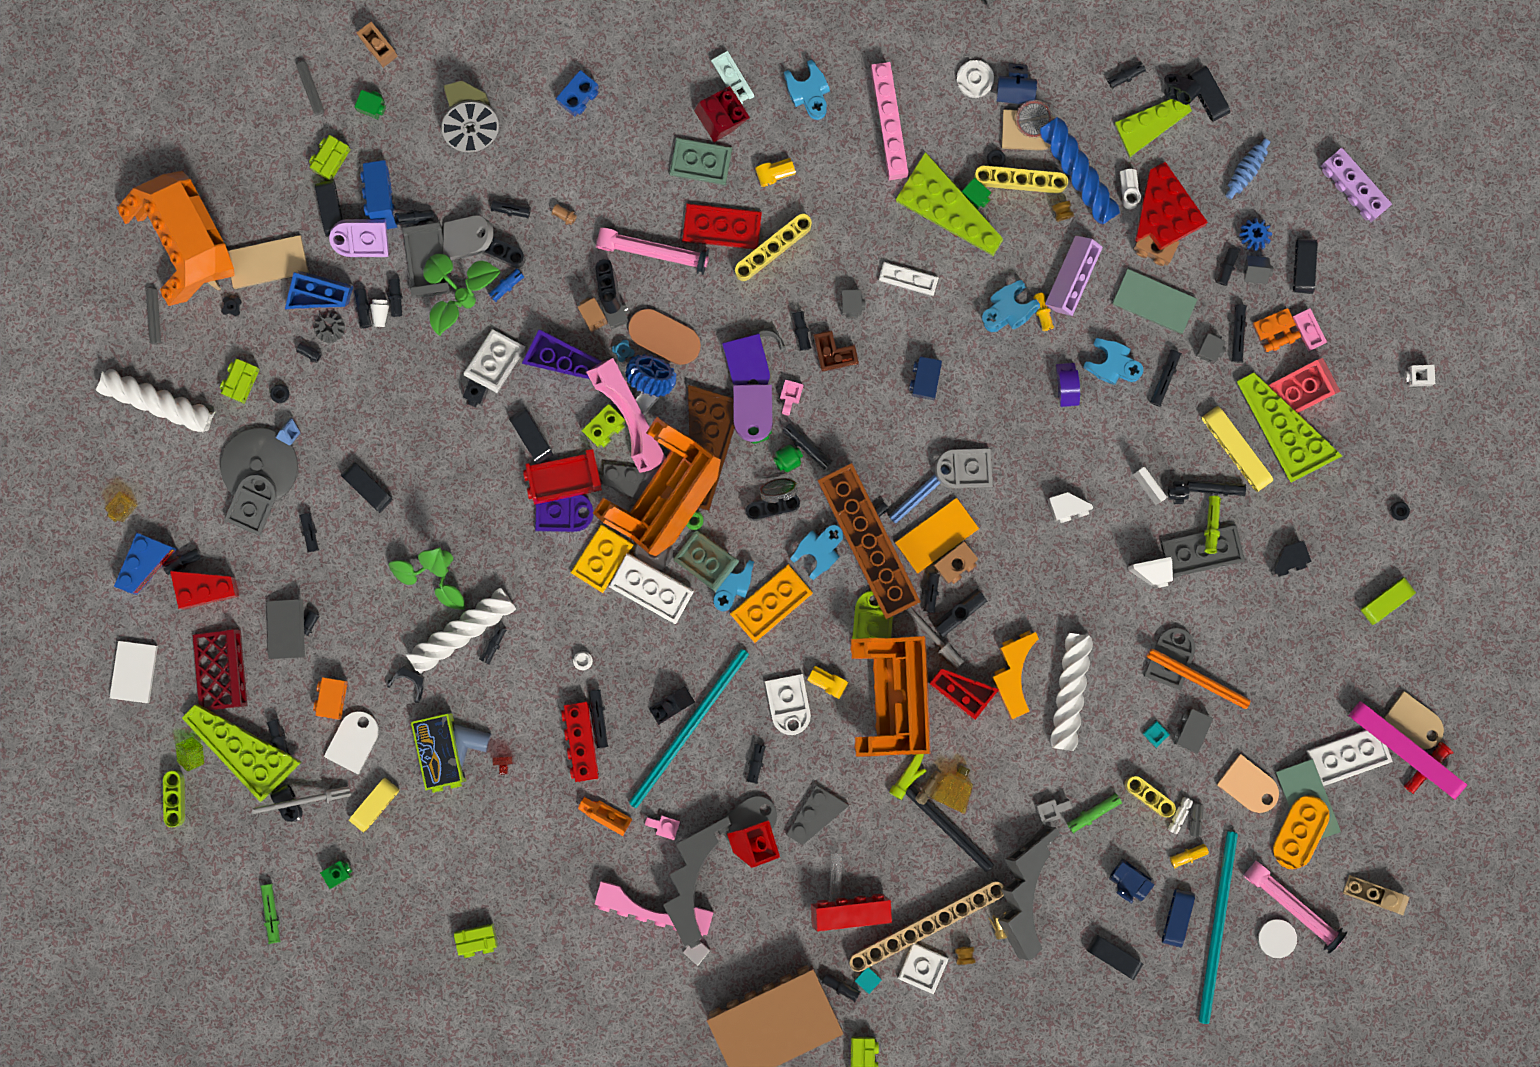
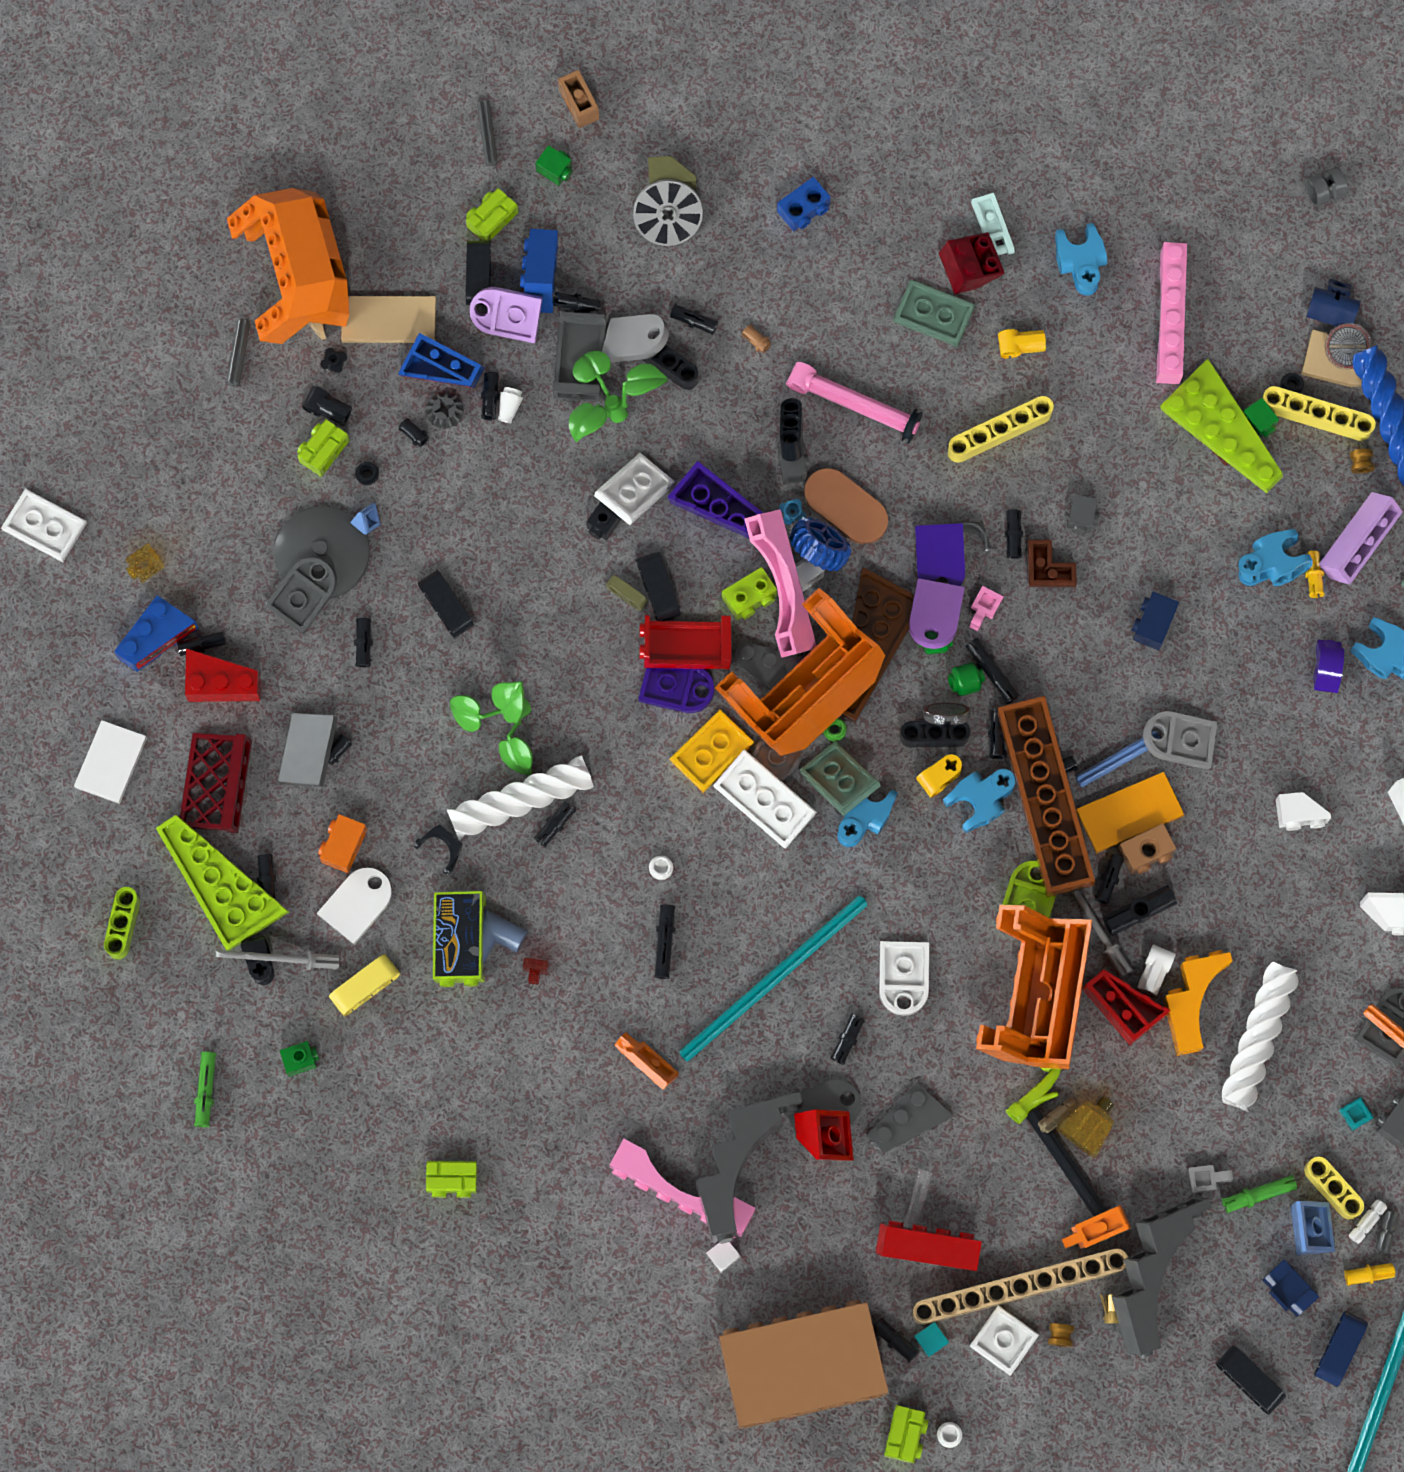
camera: 15 degrees right, 10 degrees down
white piece [96,369,215,433] -> none
clear neon green panel [176,737,204,771] -> none
black axle [388,279,403,317] -> none
blue pin [488,268,524,302] -> none
red brick [561,702,599,782] -> none
medium nougat brick [578,298,608,333] -> none
bright pink plate [645,816,680,840] -> none
black slope [649,686,695,725] -> none
red tile [682,203,762,250] -> none
light orange tile [730,564,813,643] -> none
yellow piece [807,666,849,699] -> none
white tile [879,262,939,296] -> none
white tile [956,60,994,98] -> none
none -> white tile [1,488,87,562]
none -> black piece [302,386,352,426]
none -> olive beam [605,575,648,611]
none -> yellow piece [916,754,962,798]
none -> white plate [937,1422,962,1448]
none -> black pin [988,709,1005,759]
none -> orange hinge [1061,1205,1132,1249]
none -> white piece [1137,944,1176,997]
none -> medium blue slope [1291,1201,1335,1255]

